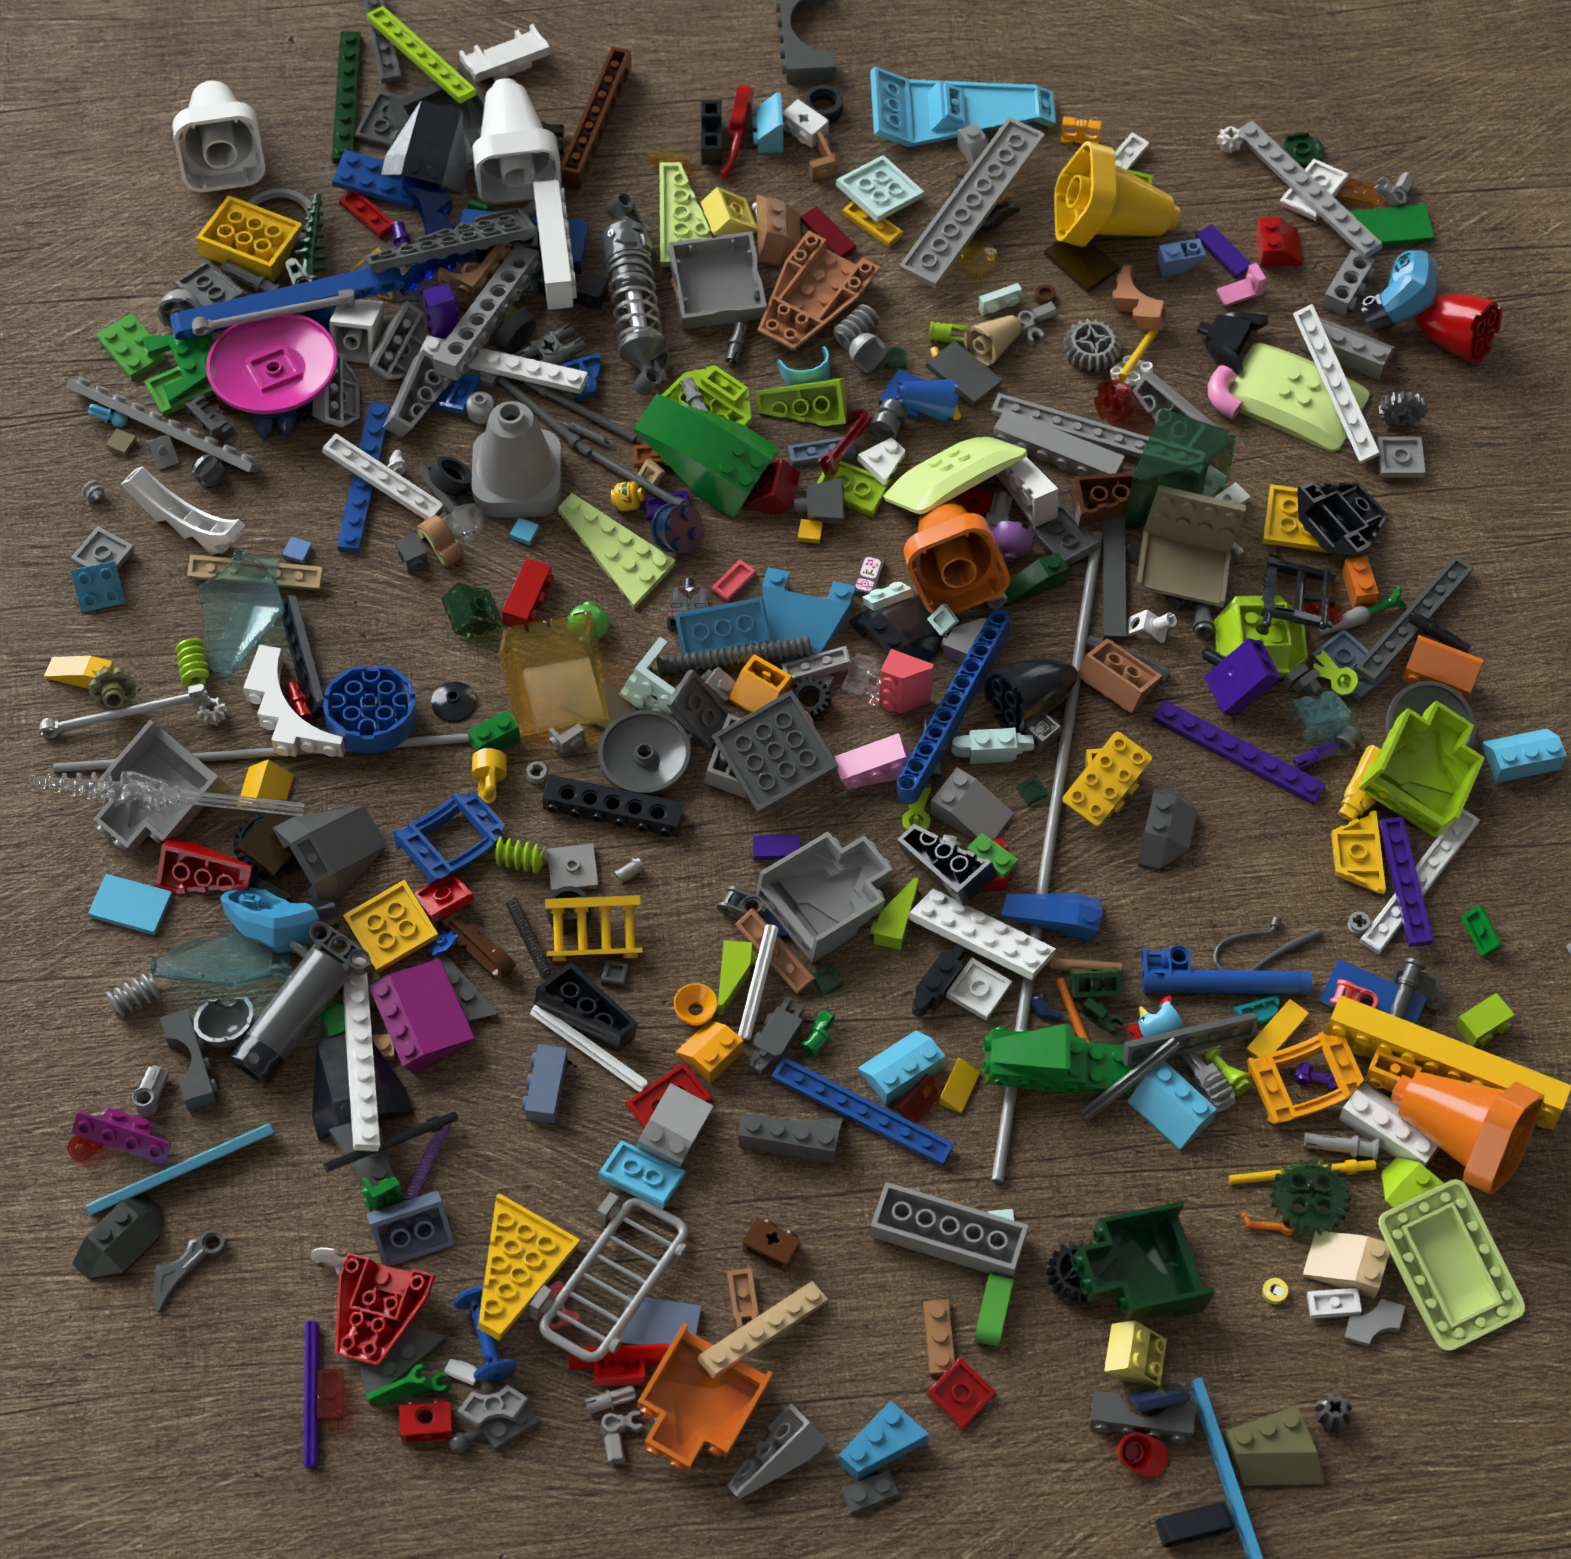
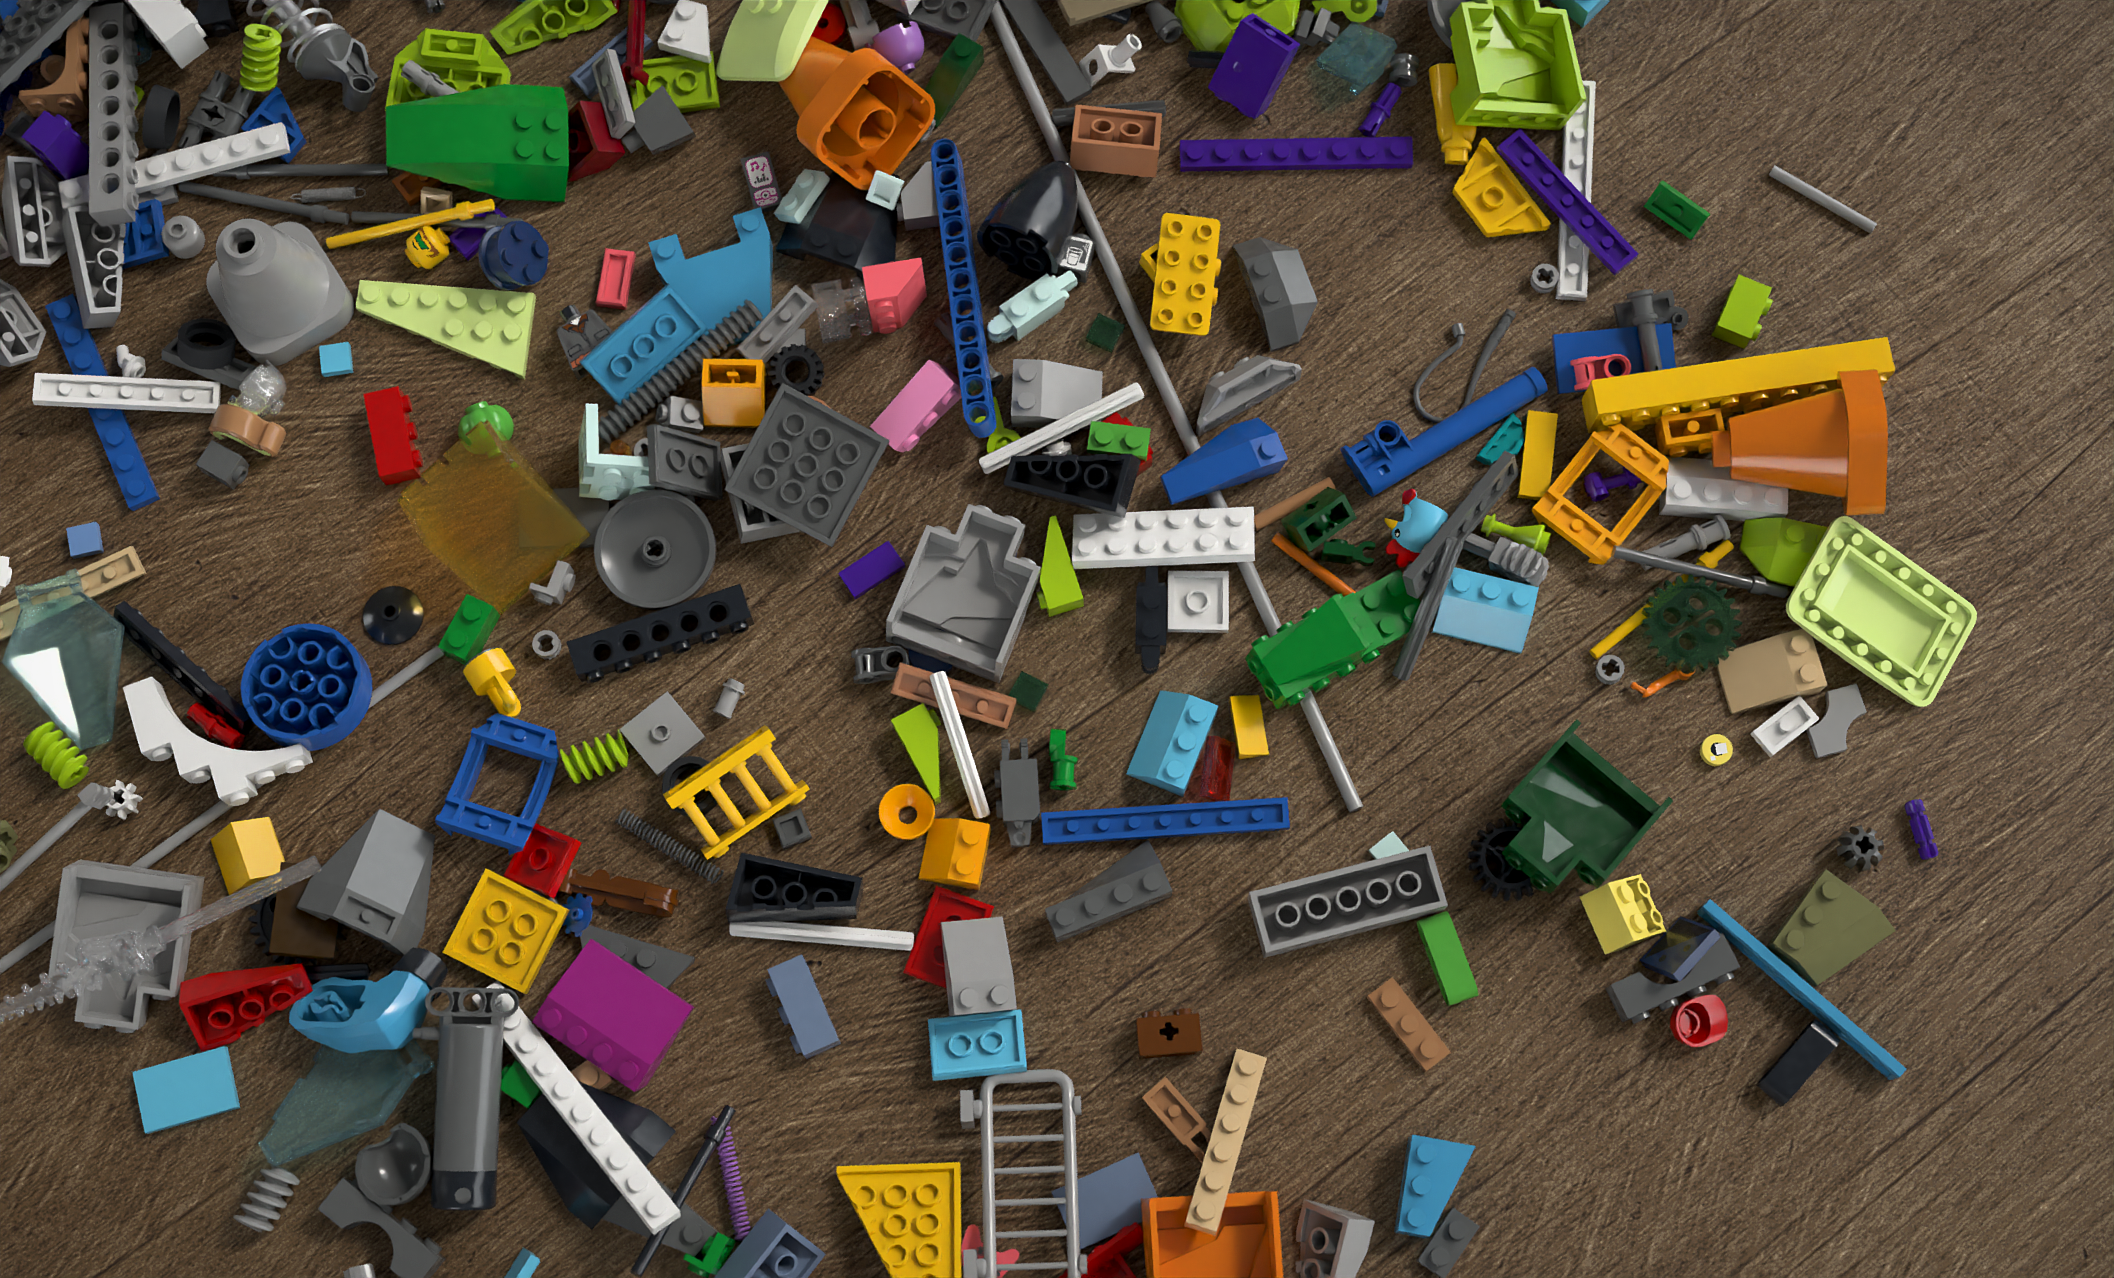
camera: 30 degrees left, 15 degrees up
clear green slope [441,583,504,638] -> none
yellow tile [798,519,823,544] -> none
red tile [925,1357,997,1430] -> none
dark blue arm [1031,992,1062,1022] -> none
none -> lime piece [239,24,282,92]
none -> yellow bar [326,199,495,249]
none -> light grey tile [592,49,636,139]
none -> white axle [979,383,1144,474]
none -> light grey wedge [1196,355,1302,436]
none -> light grey bush [1595,655,1624,685]
none -> dark grey bar [1611,545,1788,598]
none -> dark purple axle [1904,799,1939,860]

